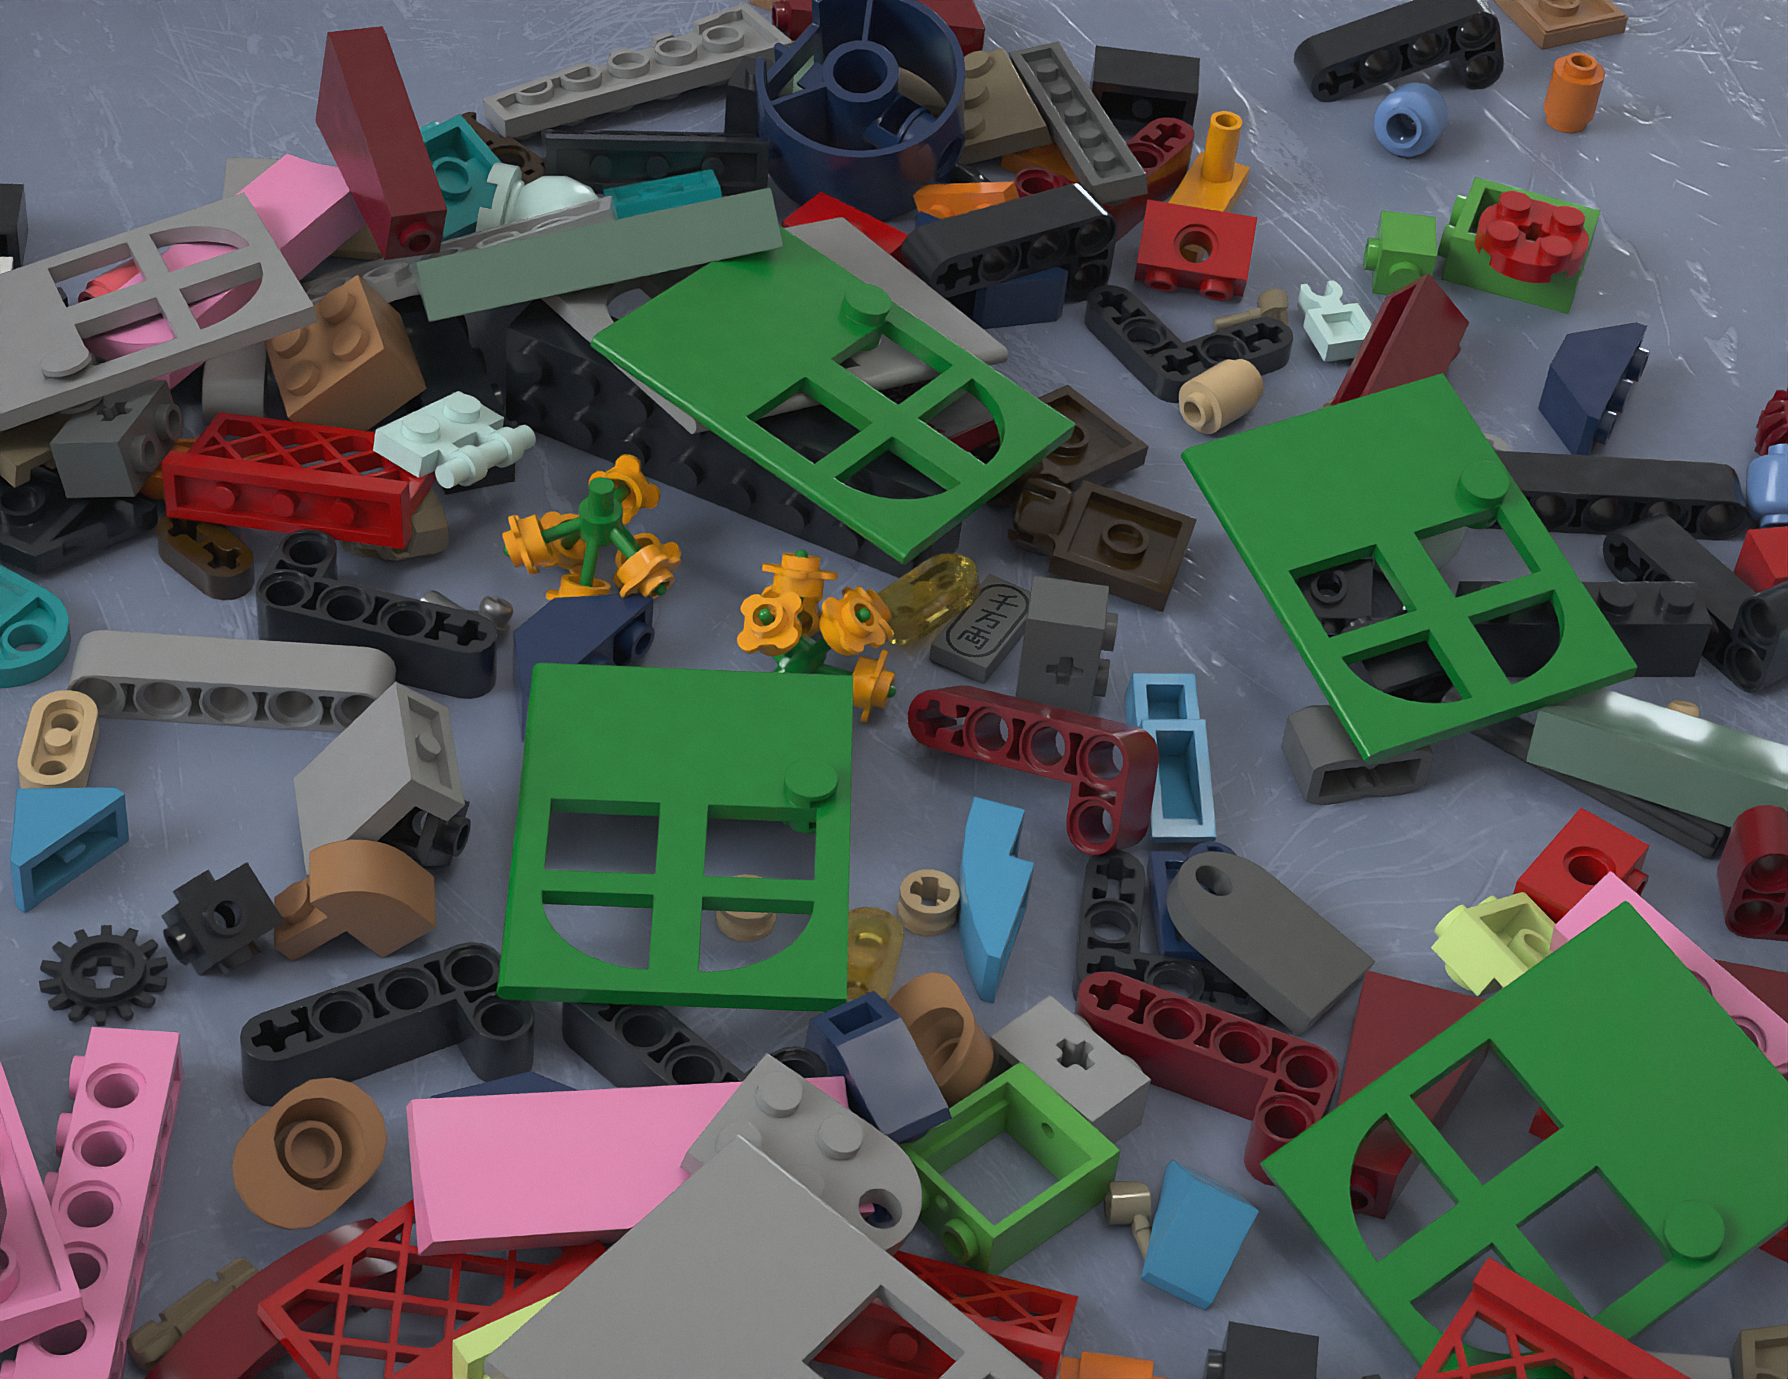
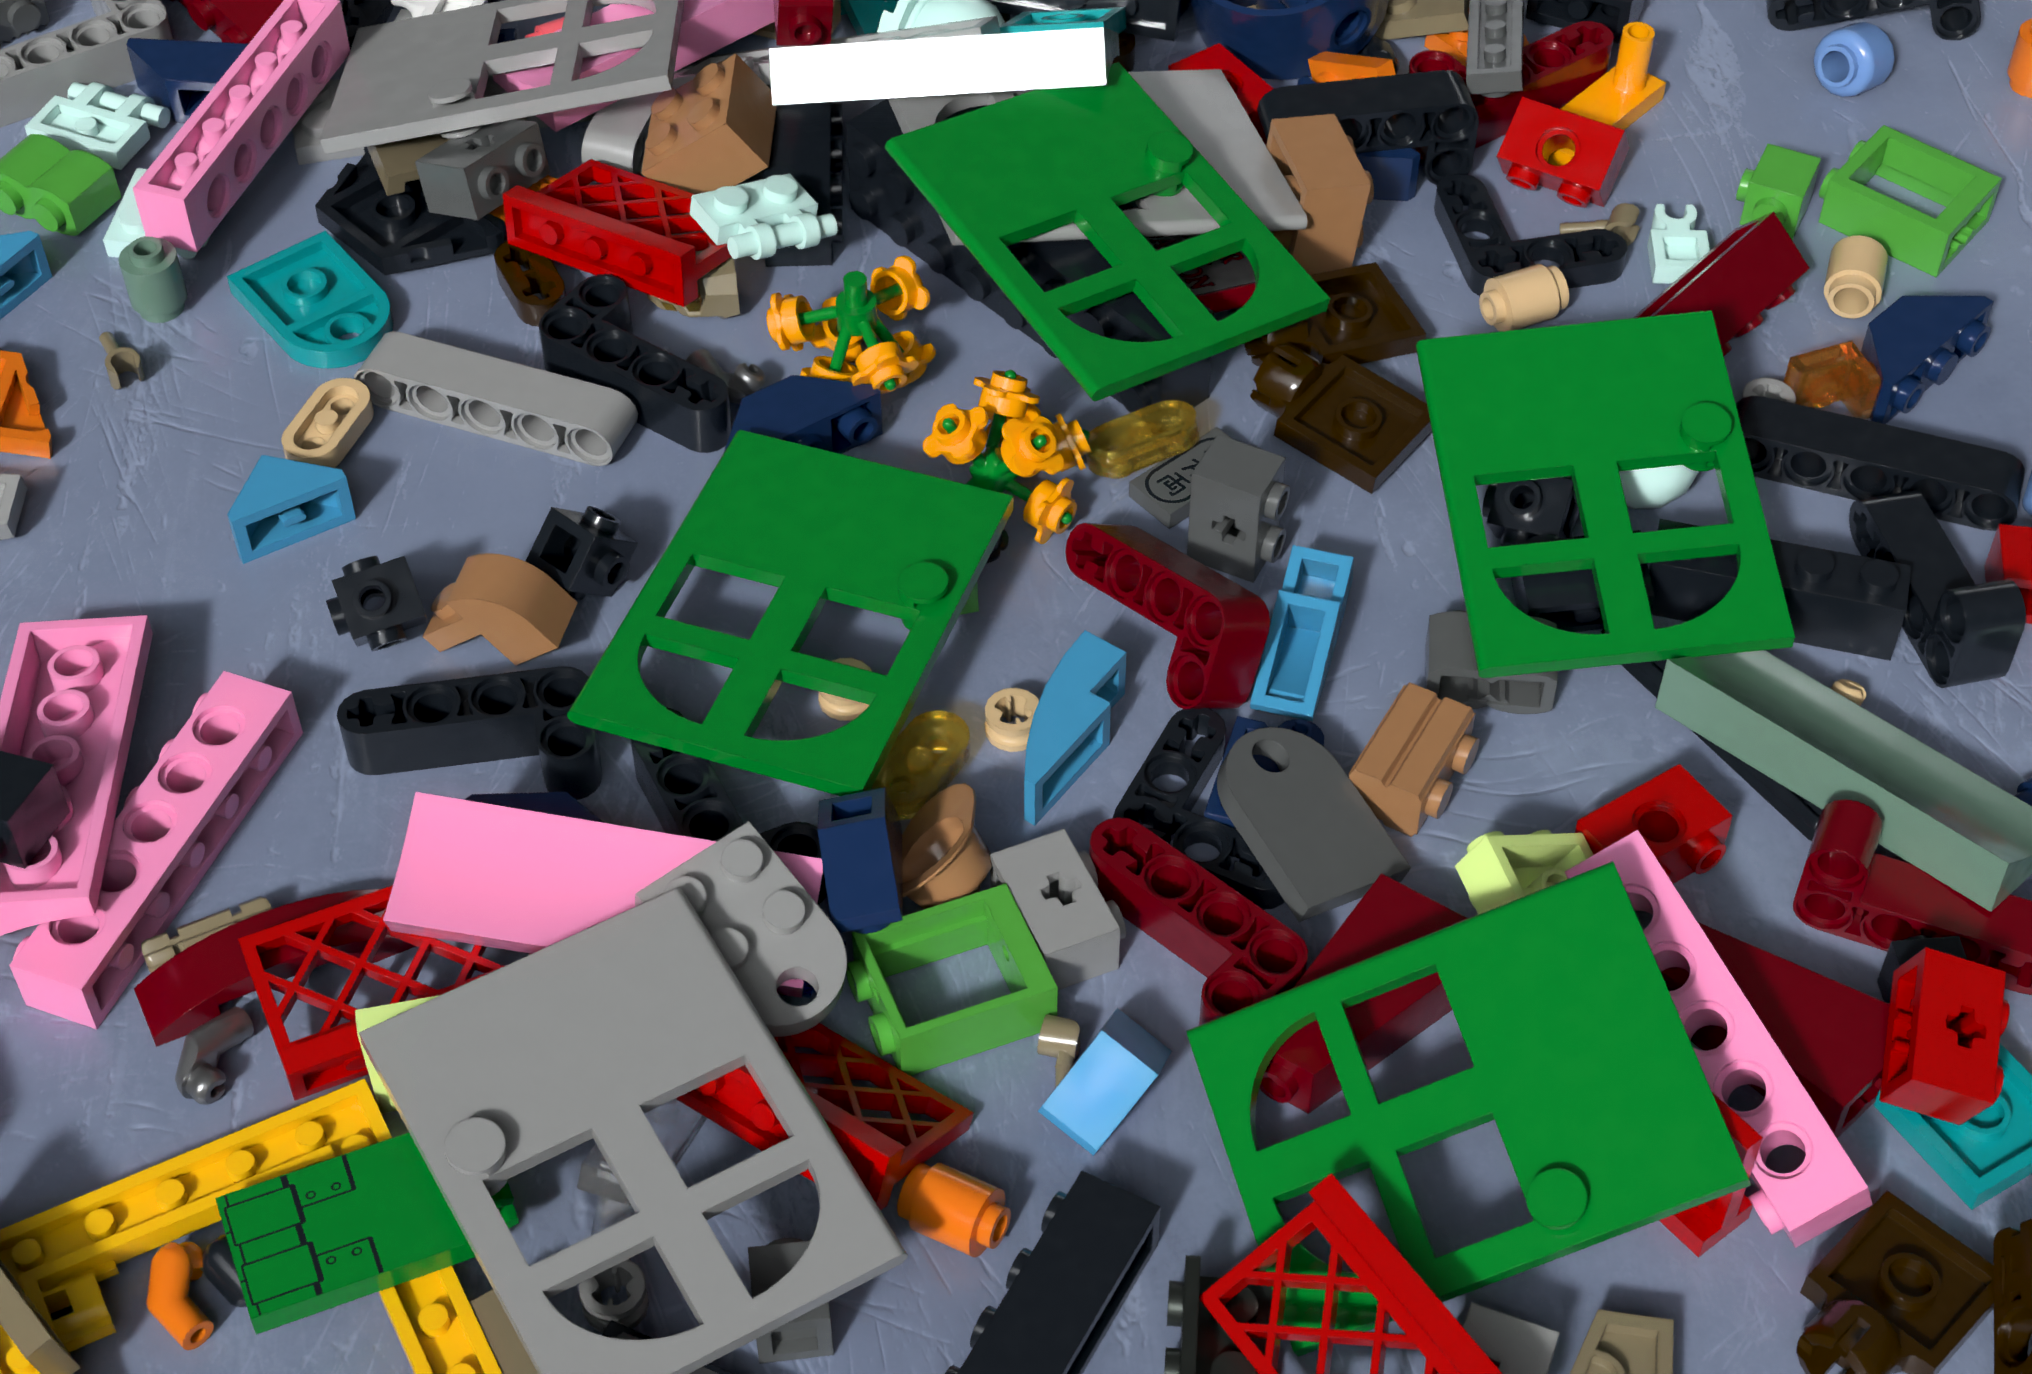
camera: 25 degrees right, 5 degrees up
black gear [39,925,168,1026] -> none
medium nougat piece [232,1077,387,1230] -> none
light grey panel [293,681,465,877] -> none
red plate [1475,191,1589,284] -> none
none -> medium nougat brick [1266,114,1374,275]
none -> medium nougat brick [1349,682,1480,837]
none -> clear orange bracket [1783,341,1881,419]
none -> tan brick [1824,235,1888,319]

